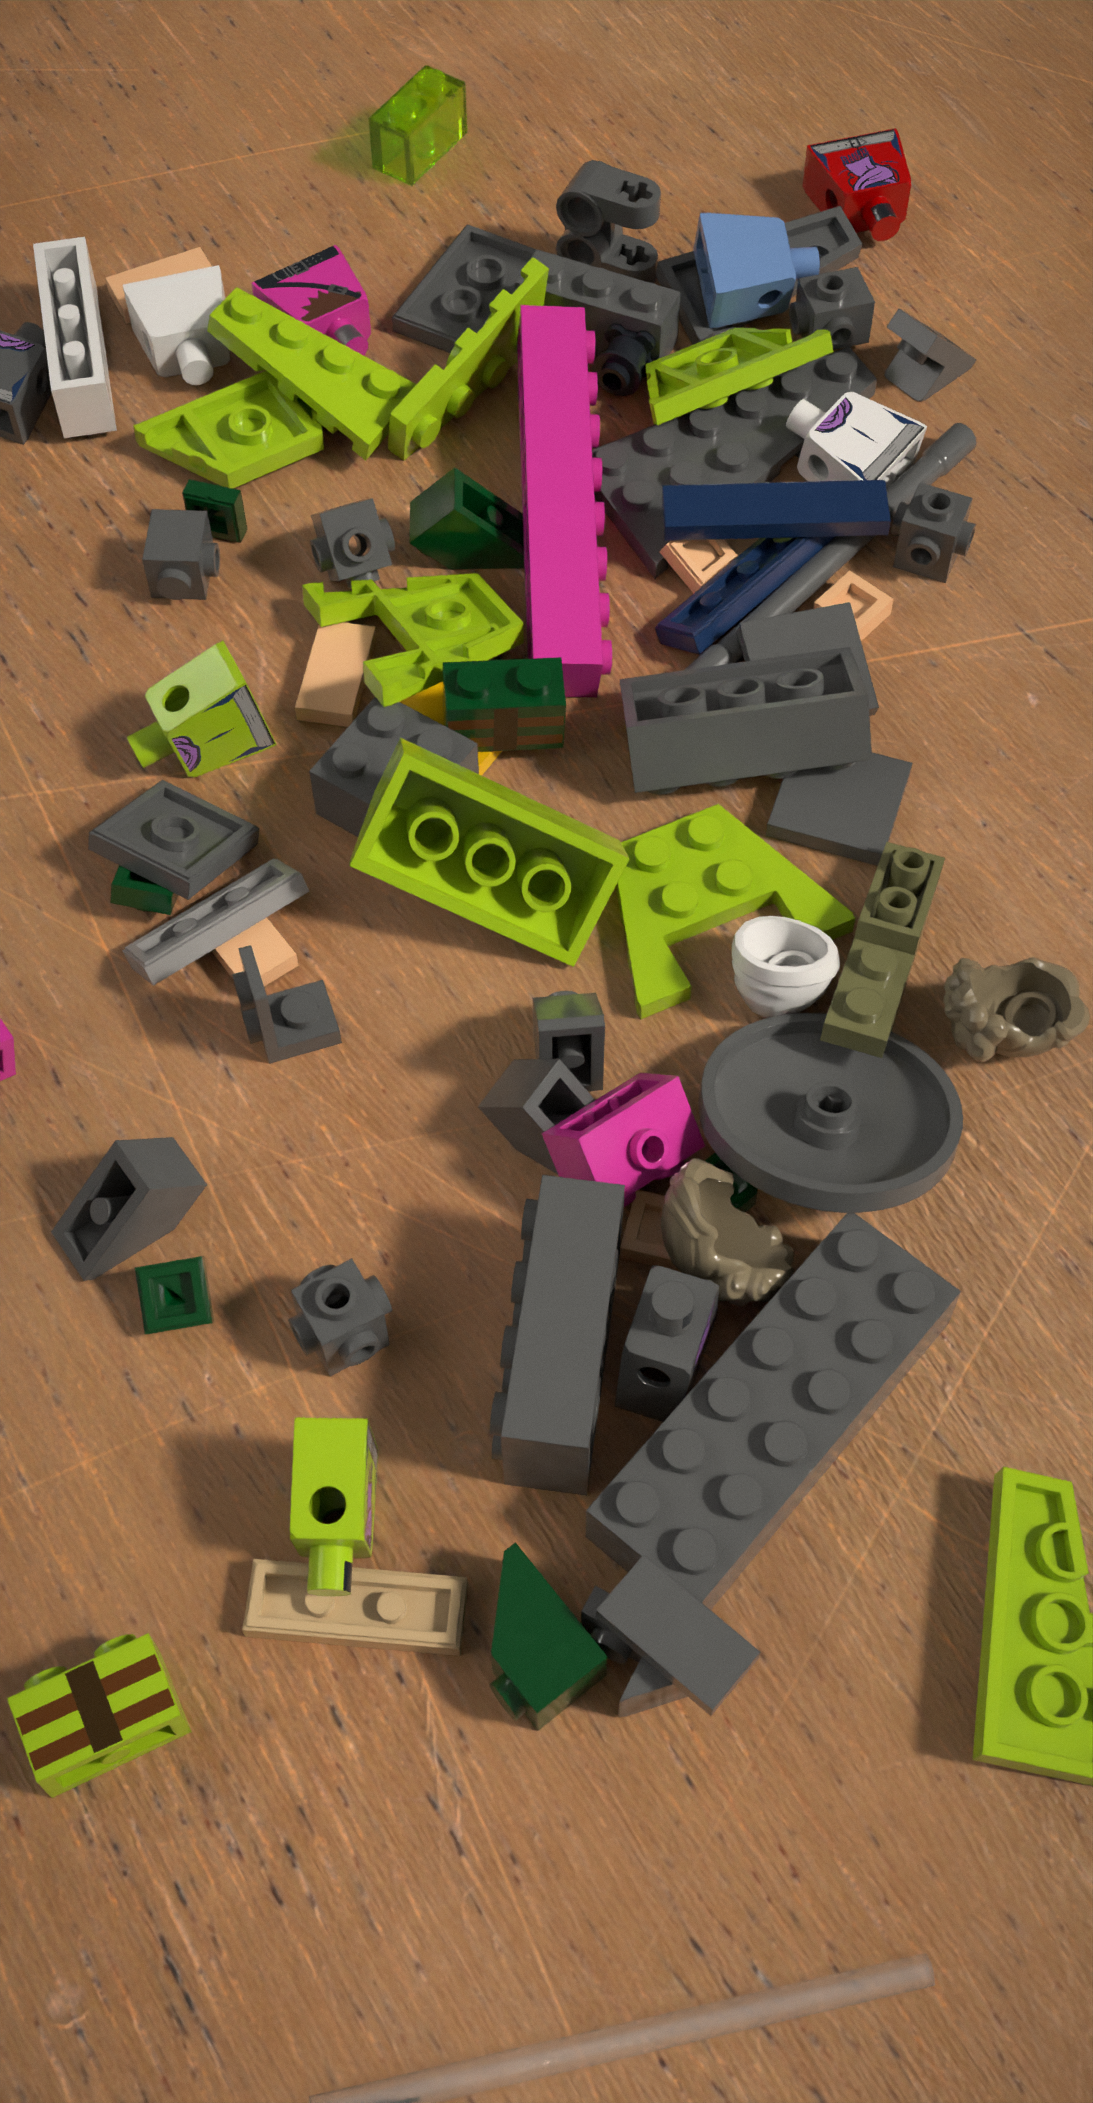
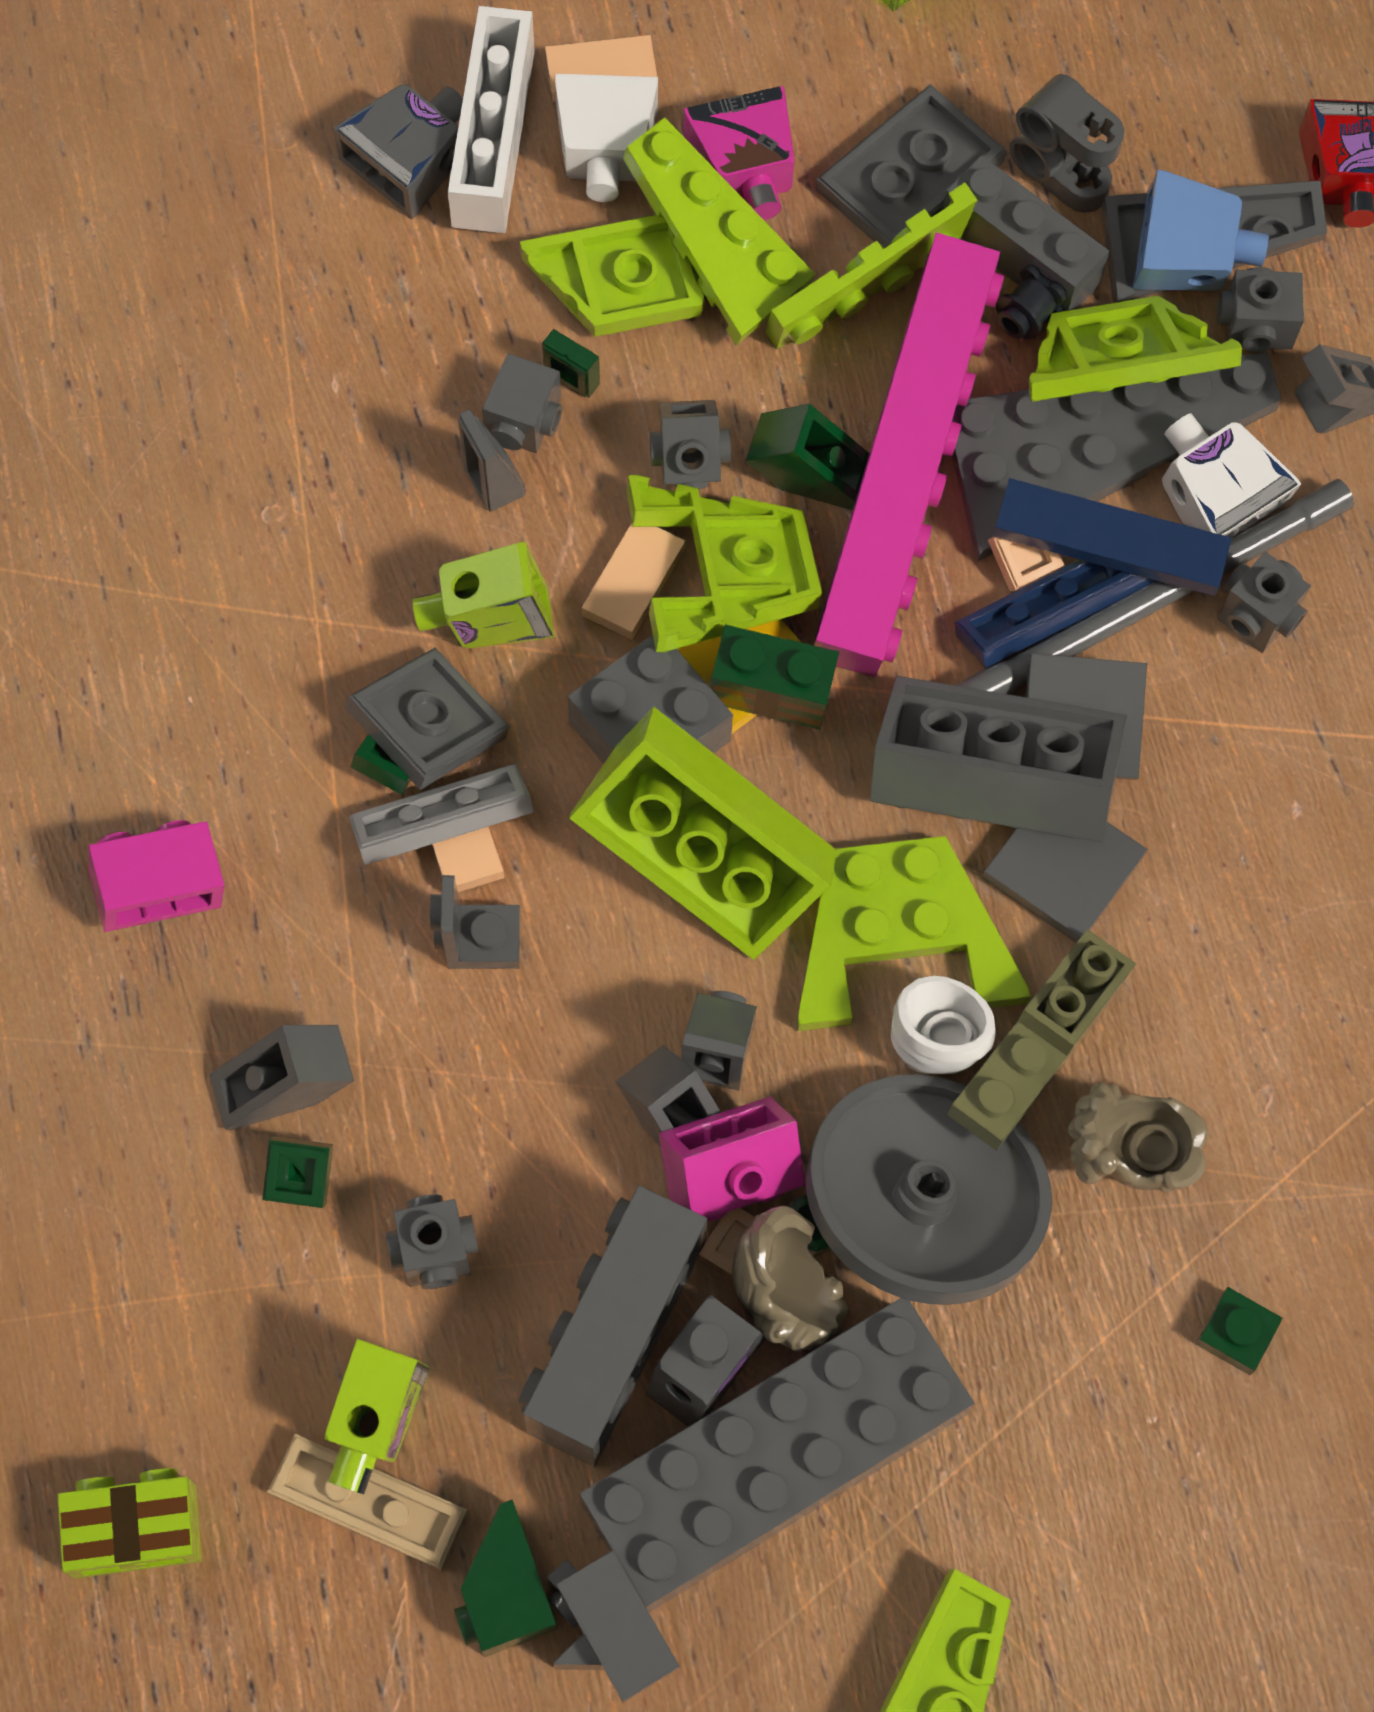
camera: 15 degrees right, 10 degrees up
light nougat tile [813,570,894,641] -> none
none -> dark grey slope [458,409,526,512]

